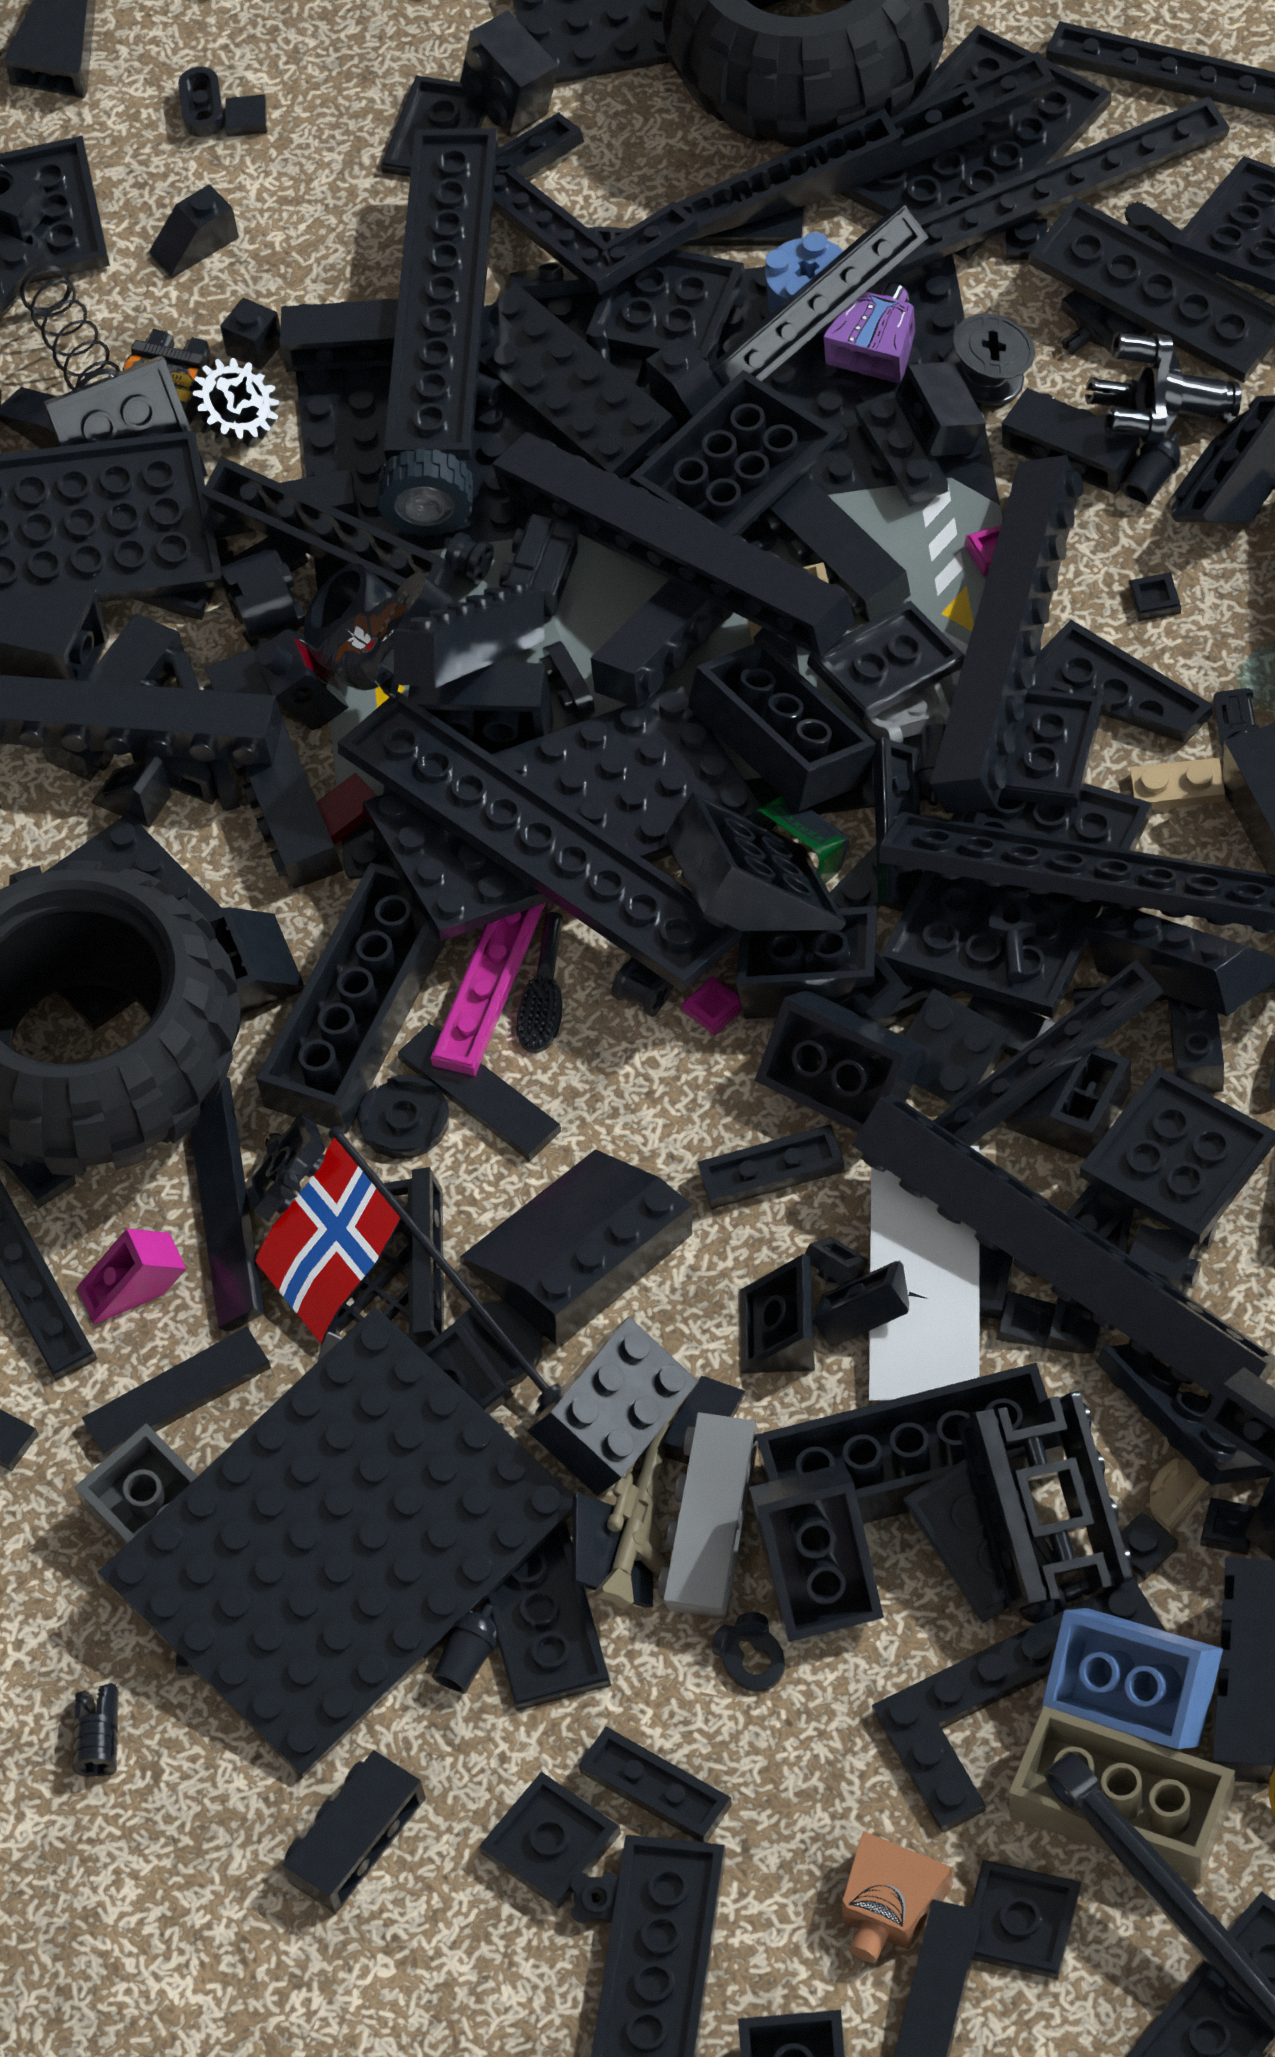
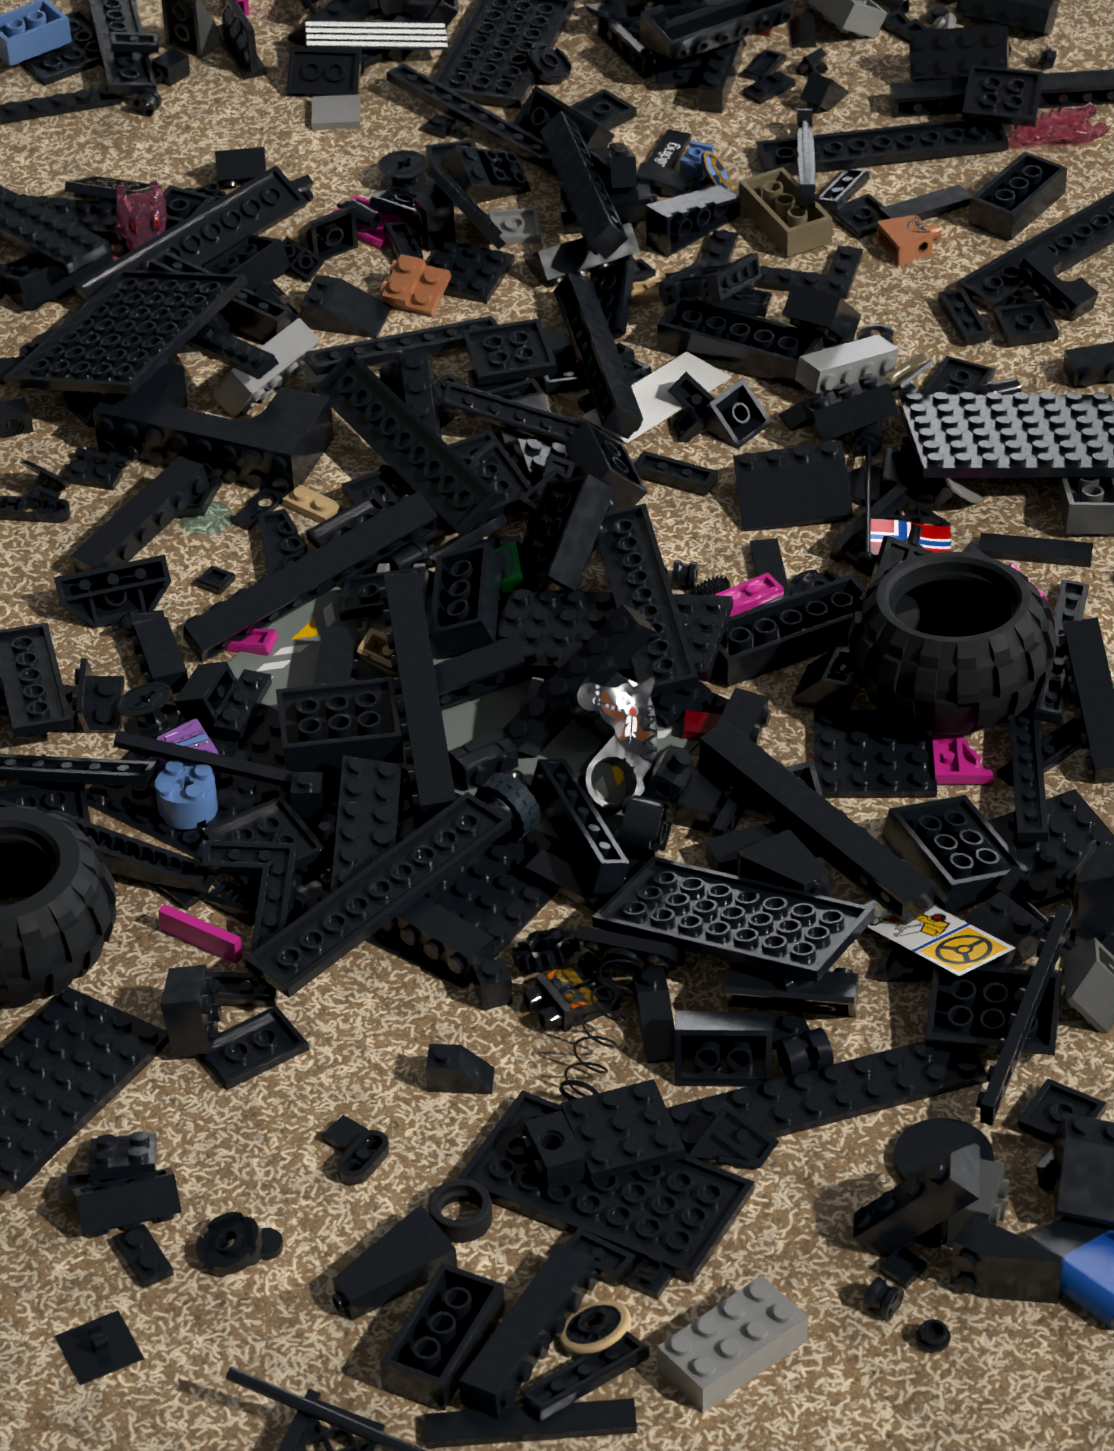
camera: 145 degrees left, 15 degrees down
medium blue brick [1042,1608,1223,1749] -> none
black wheel [1085,331,1242,443] -> none
none -> black bracket [72,658,125,733]
none -> dark pink tile [158,904,243,964]
none -> black tyre [428,1179,493,1243]
none -> black wheel [672,560,698,589]
none -> black tile [816,168,870,211]
none -> black arch [1017,245,1099,322]

